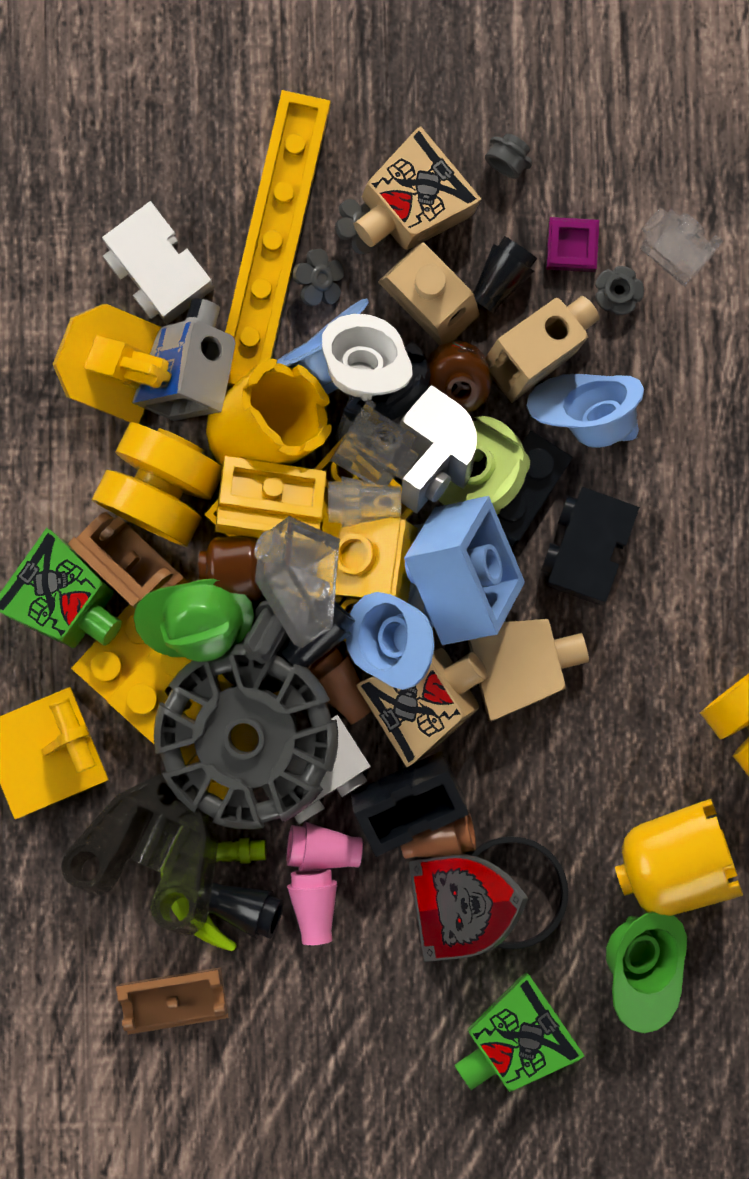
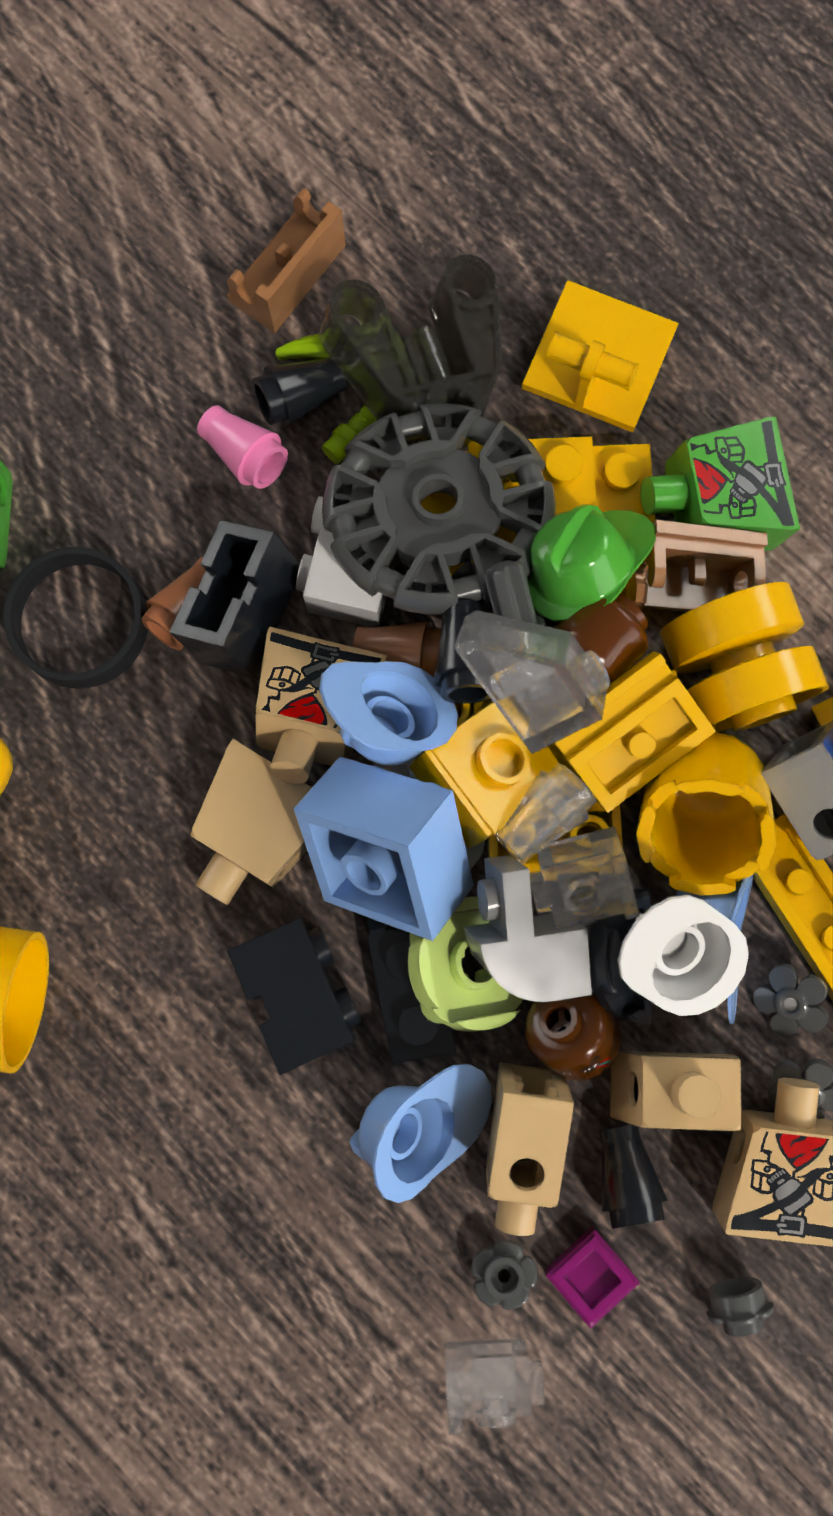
camera: 135 degrees right, 5 degrees down
bright pink cone [286,822,363,872] -> none
shield [409,855,528,962] -> none

